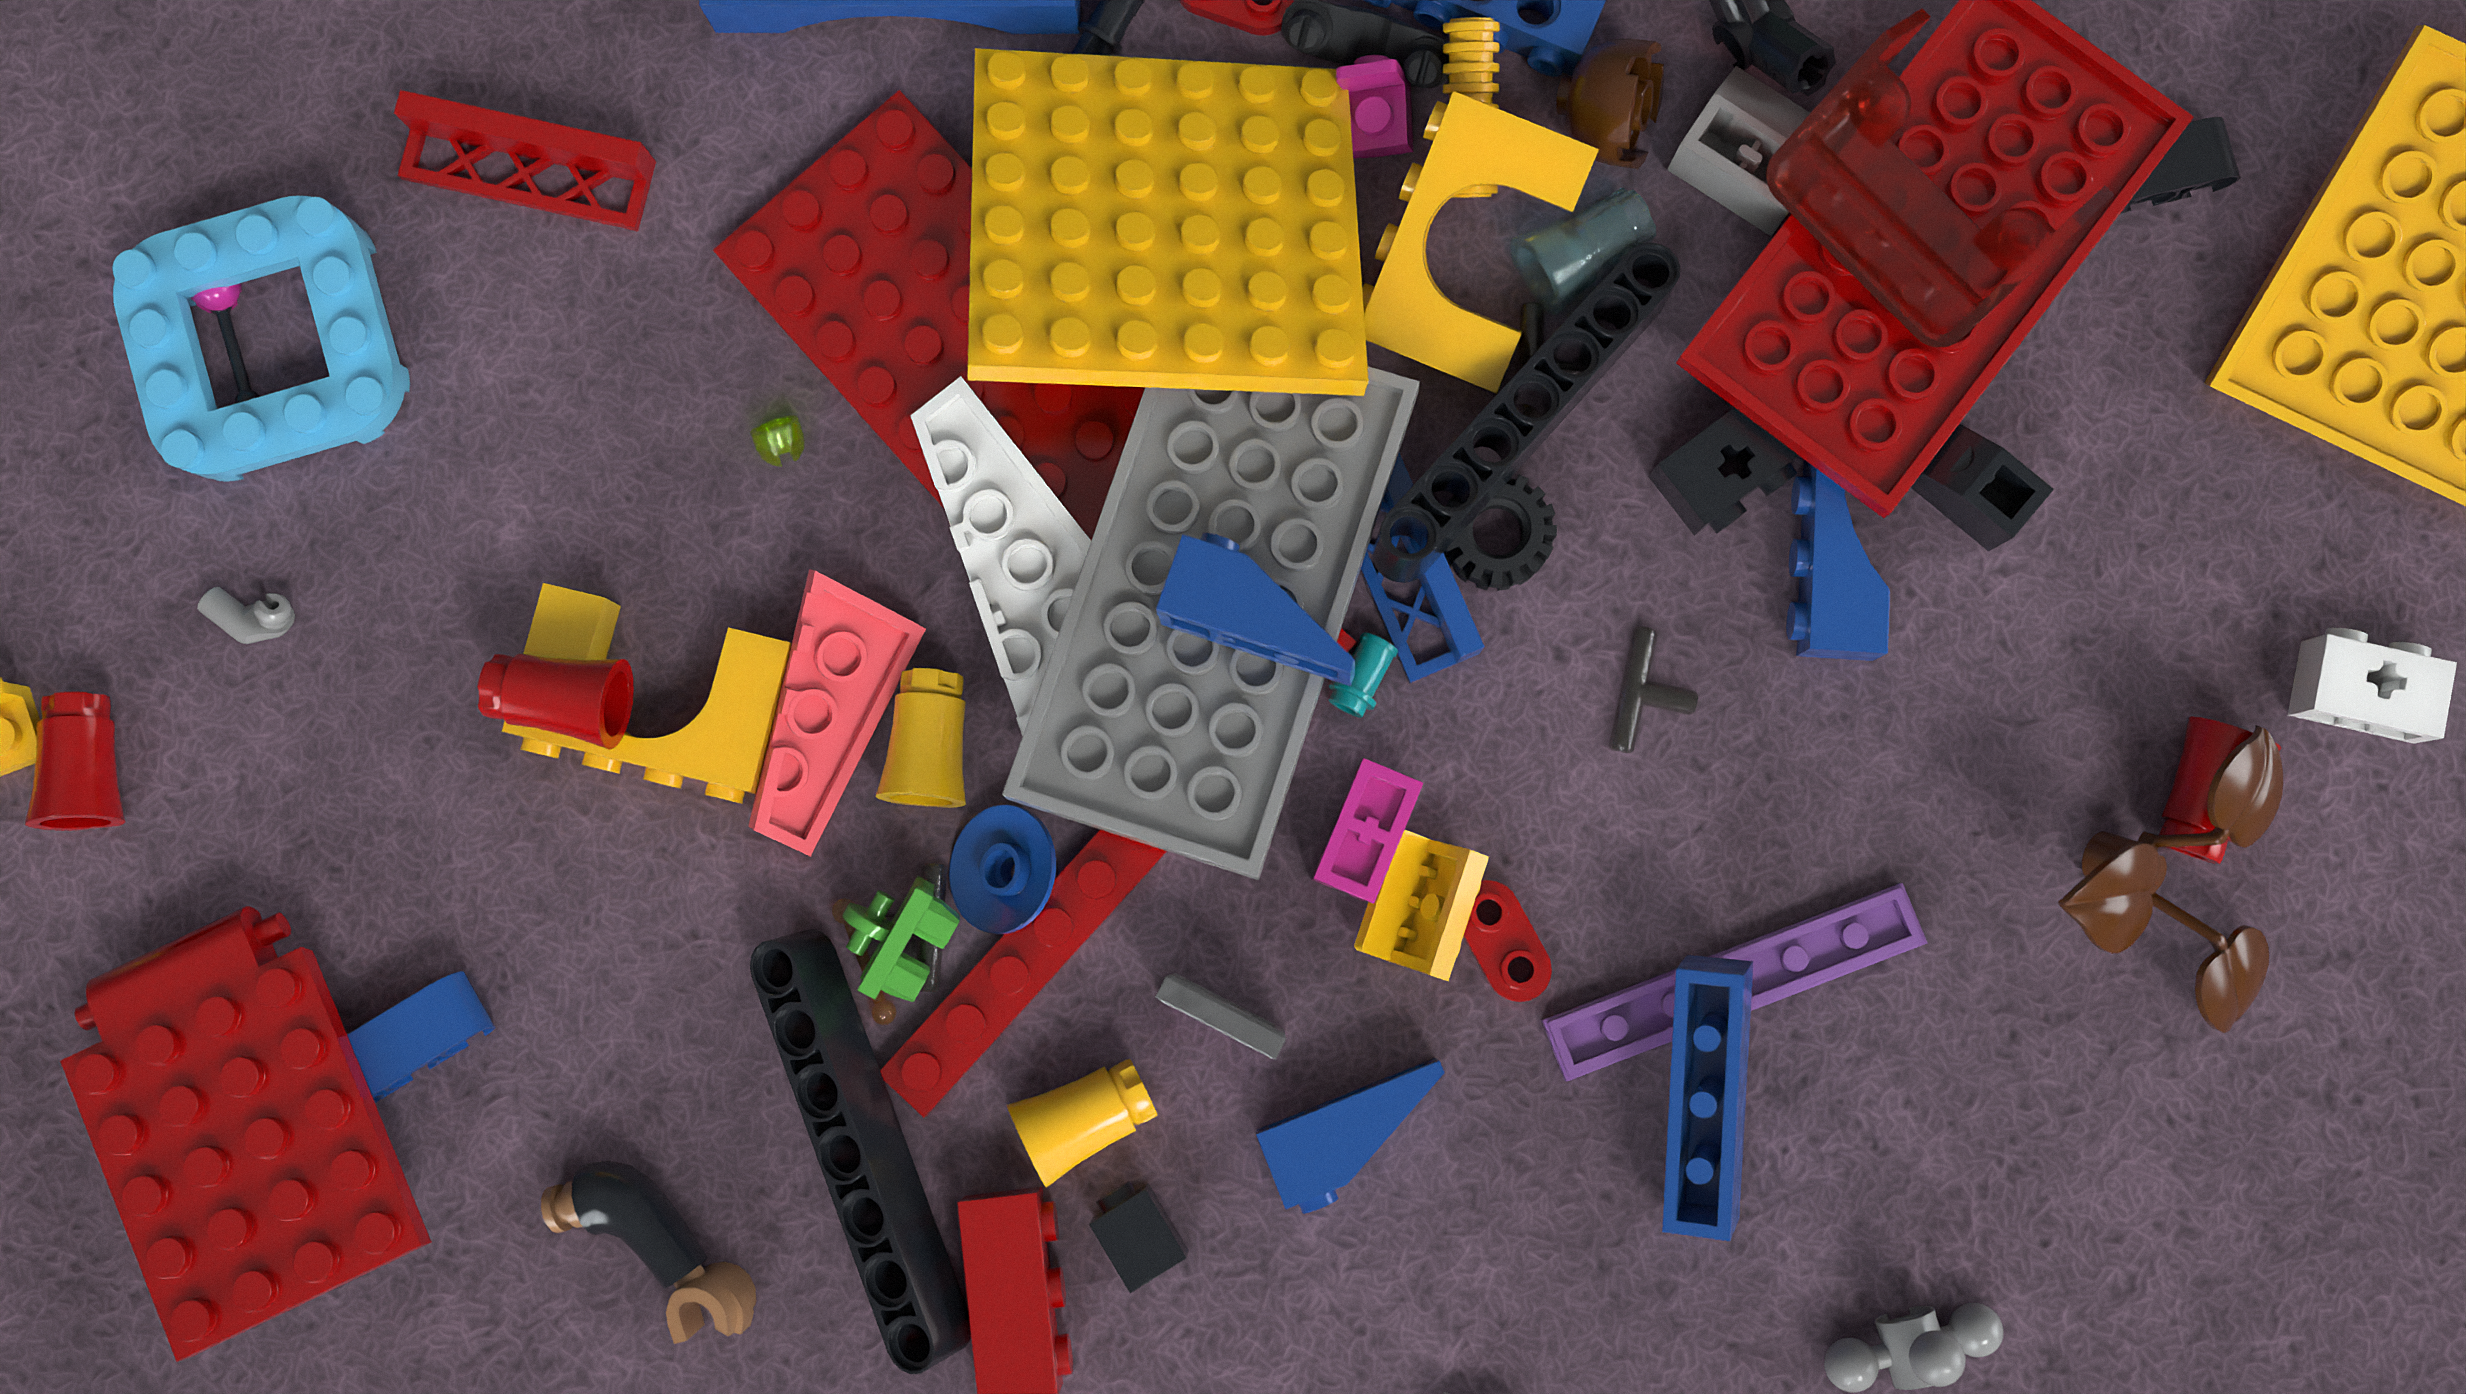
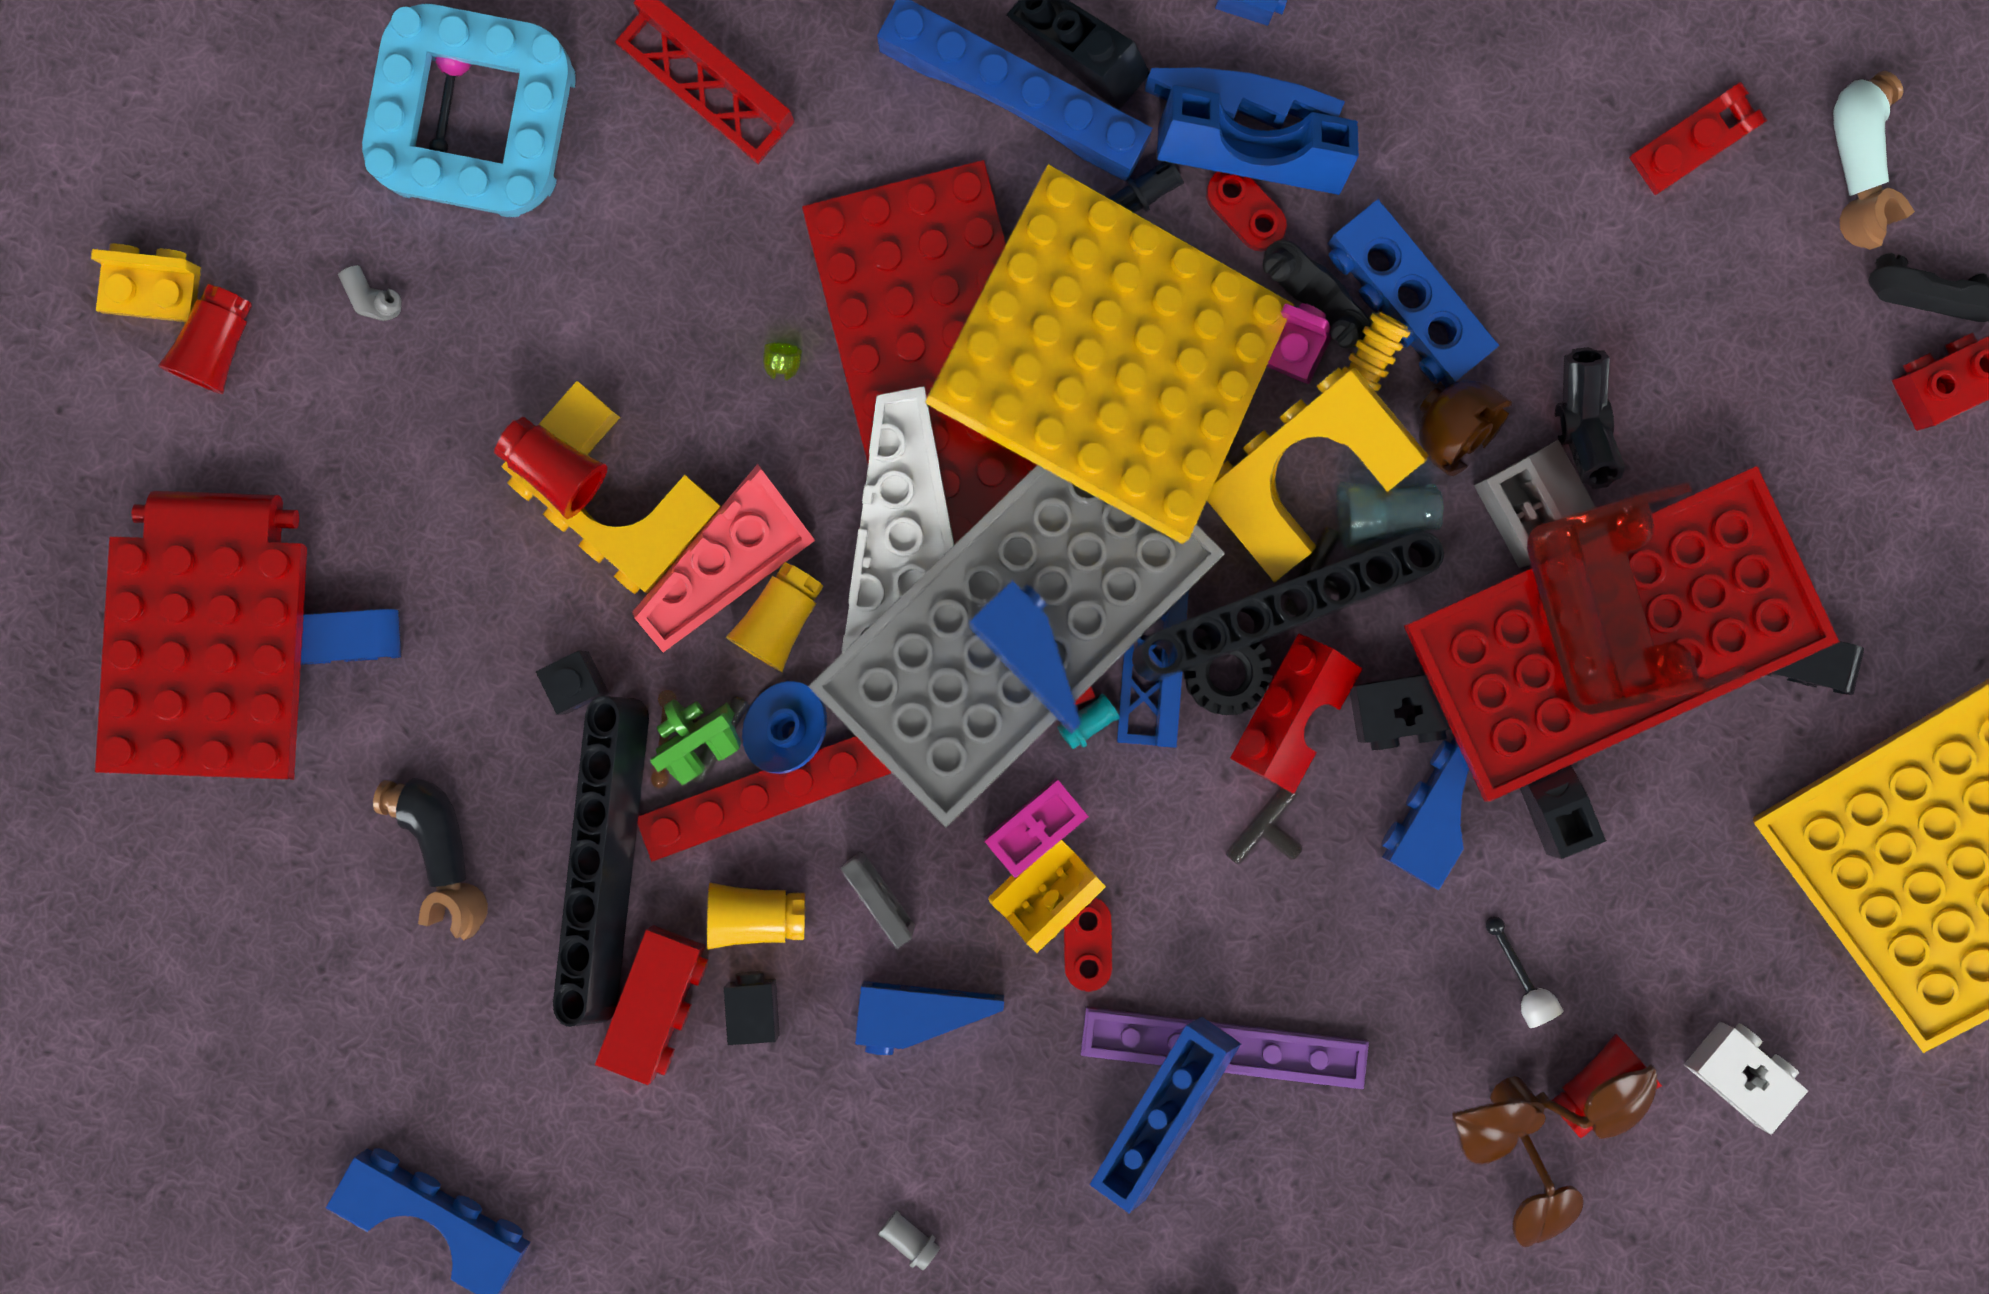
camera: 20 degrees right, 5 degrees up
none -> black brick [536,650,609,715]
none -> red arch [1230,633,1362,794]
none -> hinge [1486,916,1564,1028]

